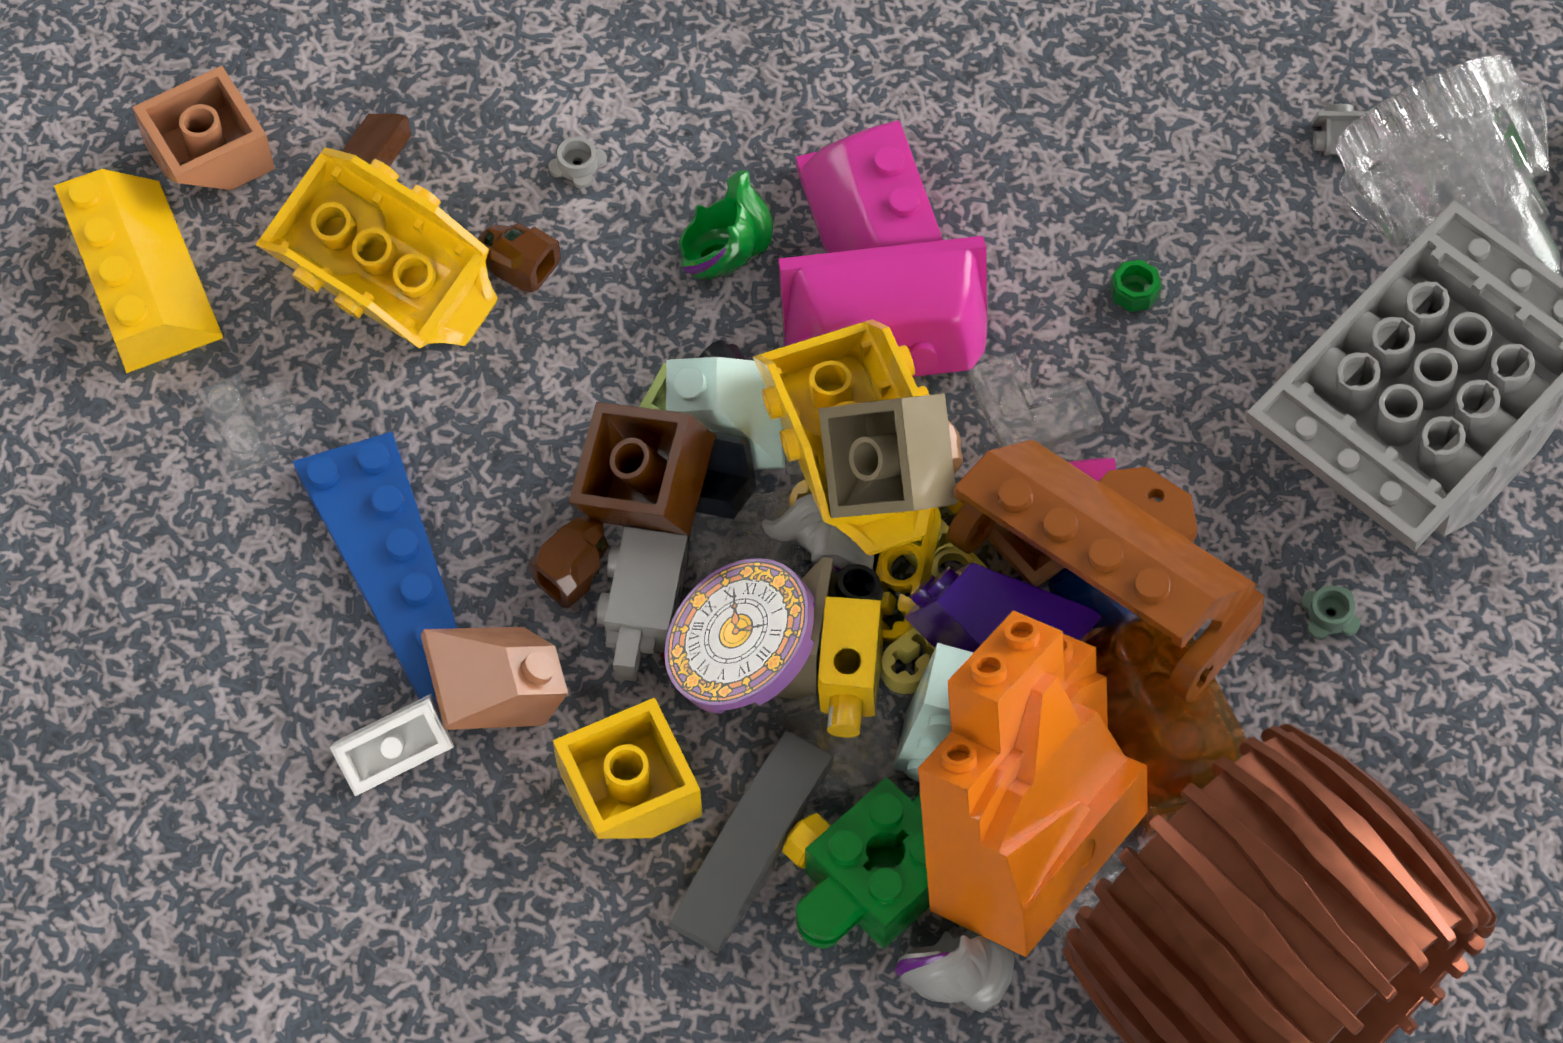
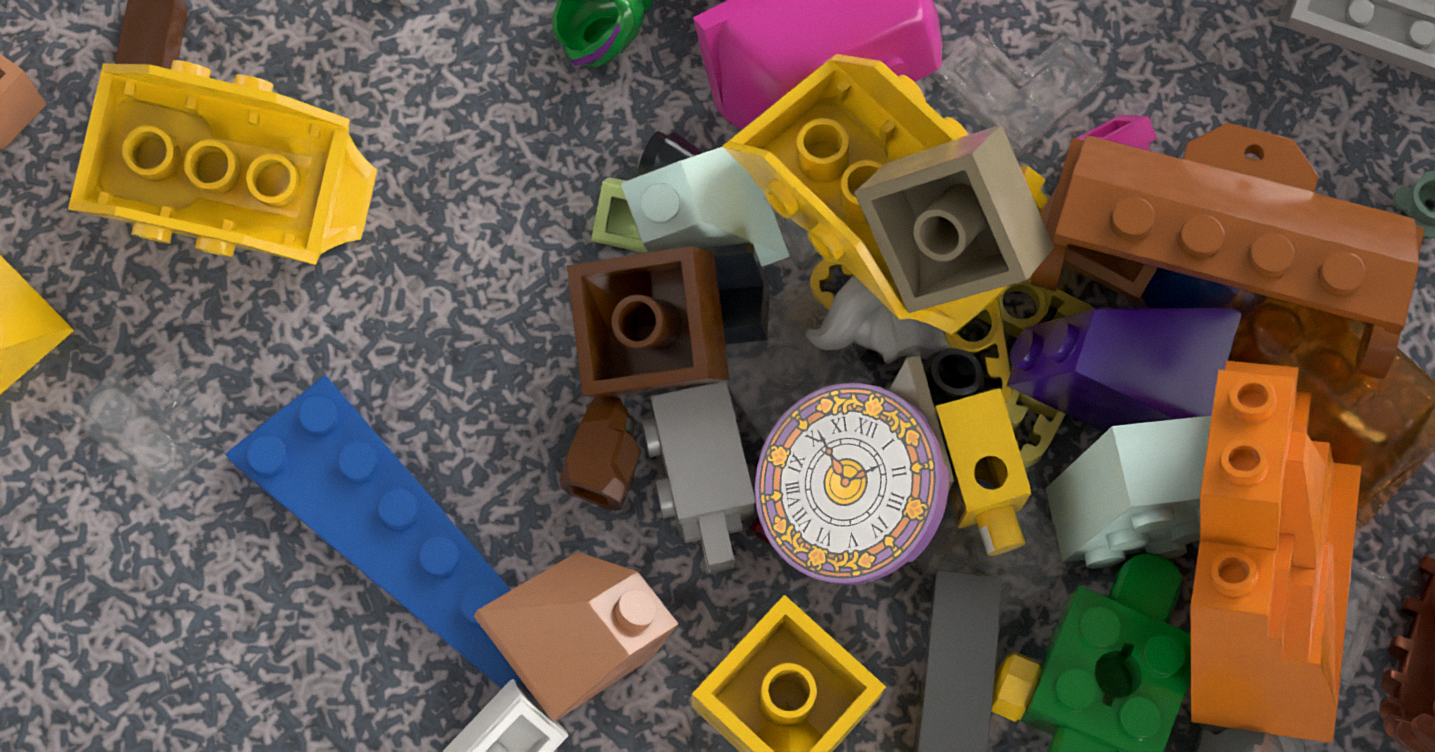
camera: 25 degrees left, 10 degrees up
reddish brown rock [477,223,561,292] -> none

